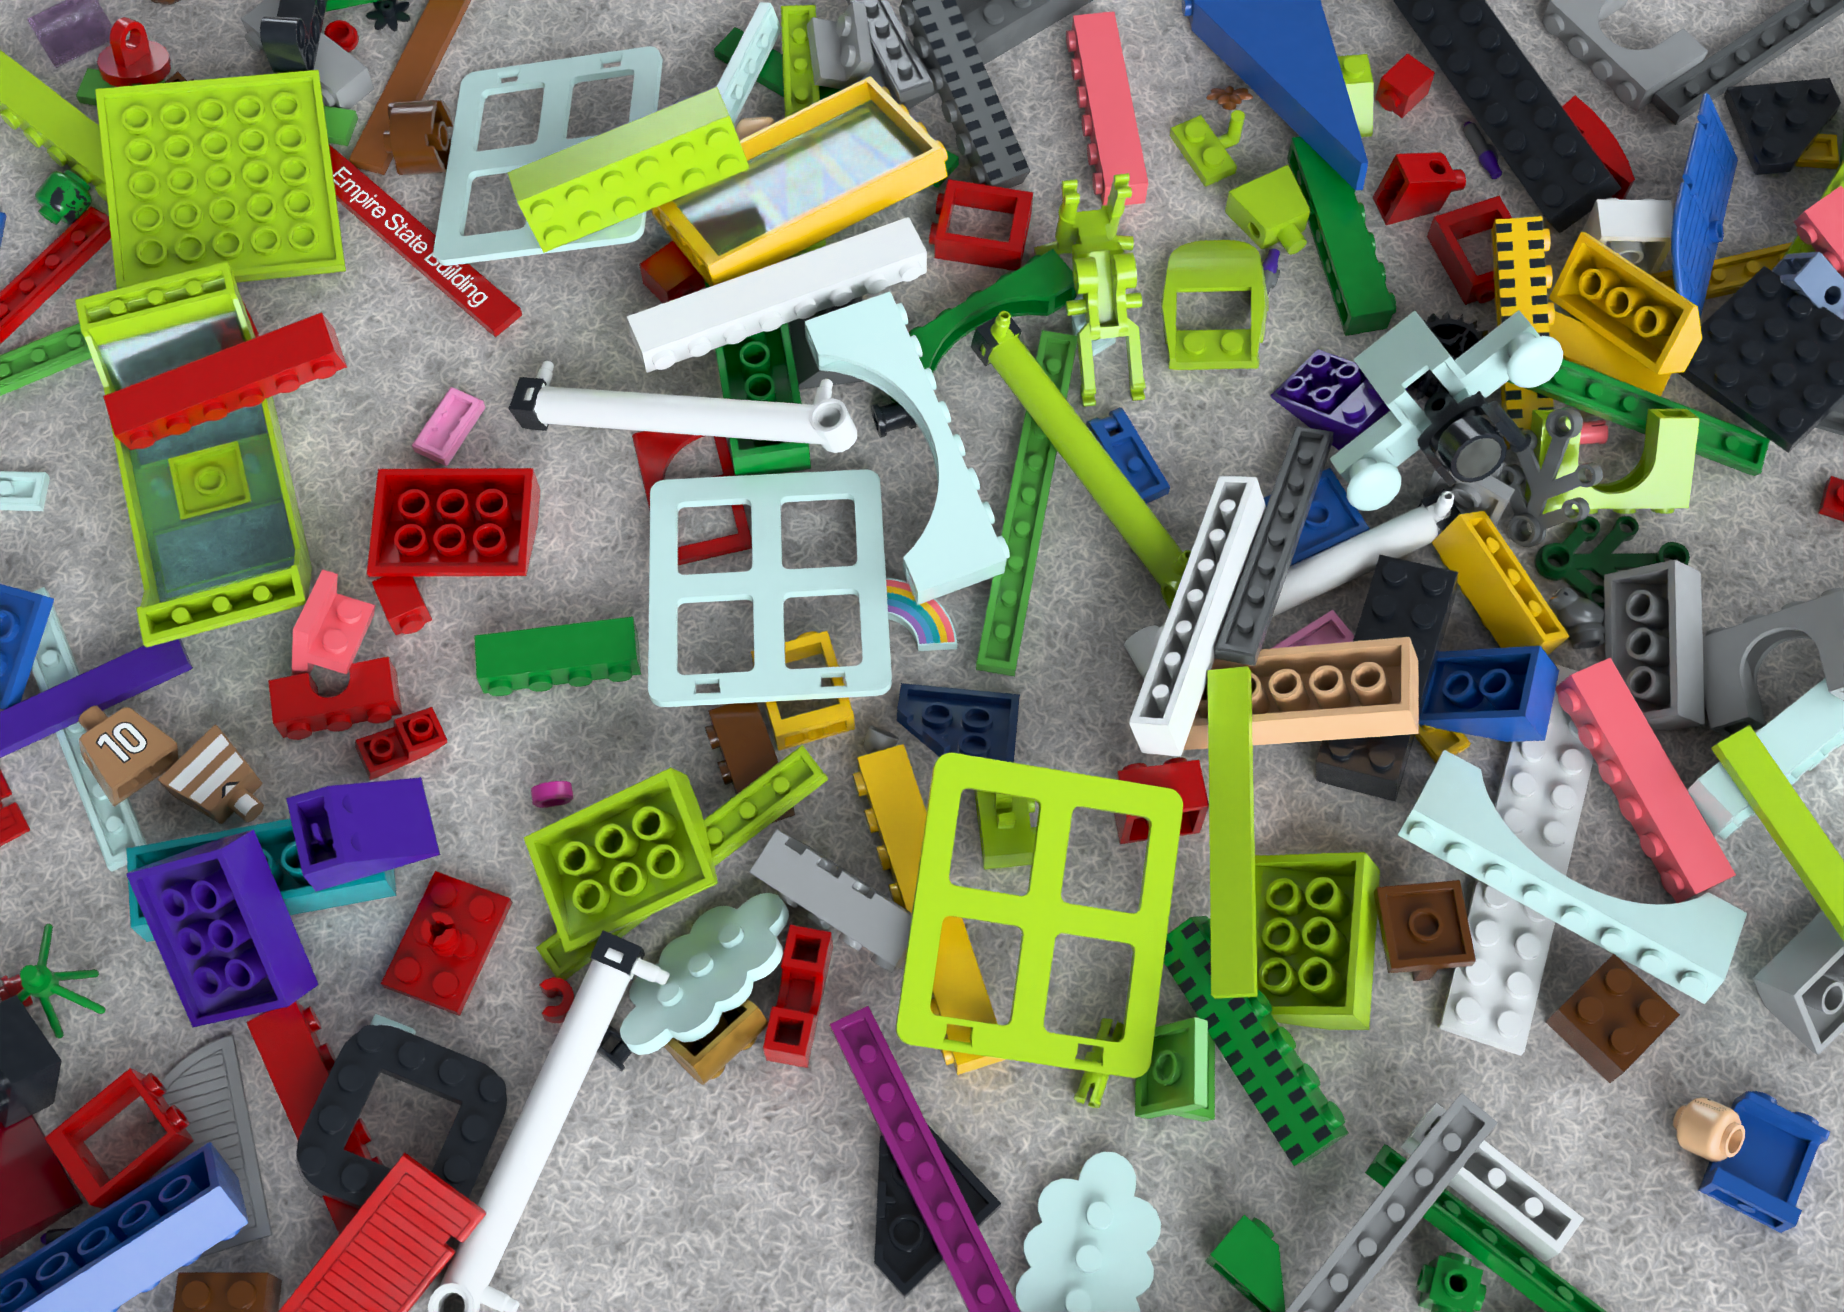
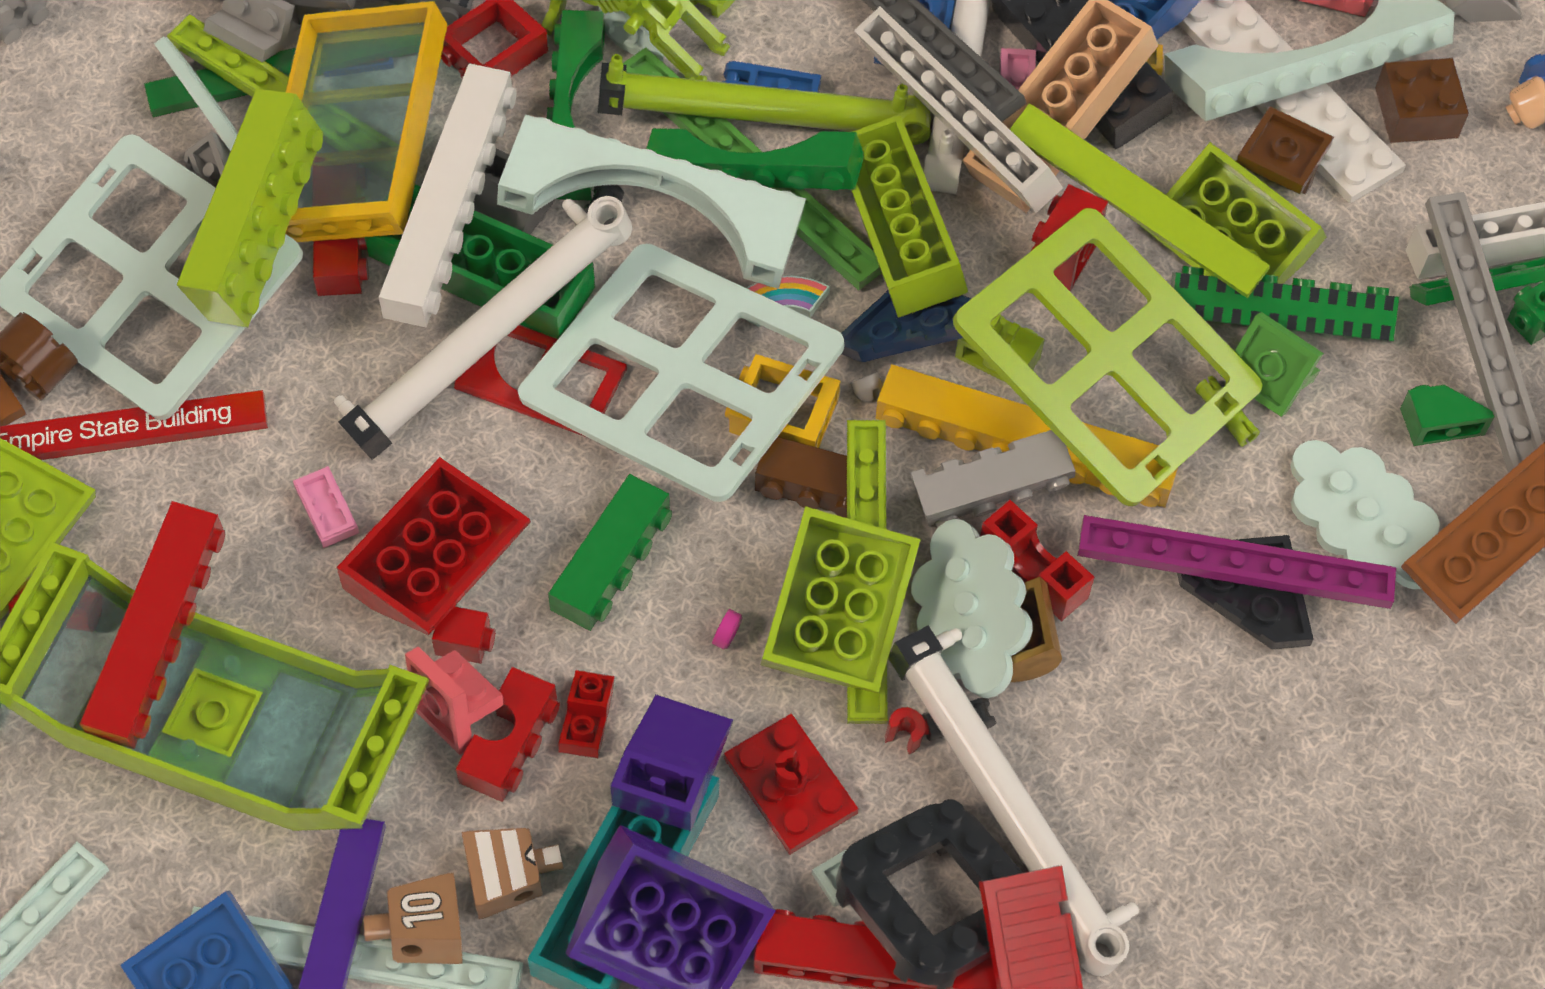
camera: 55 degrees left, 5 degrees down
none -> green arch [646,128,864,190]
none -> lime brick [851,115,969,318]

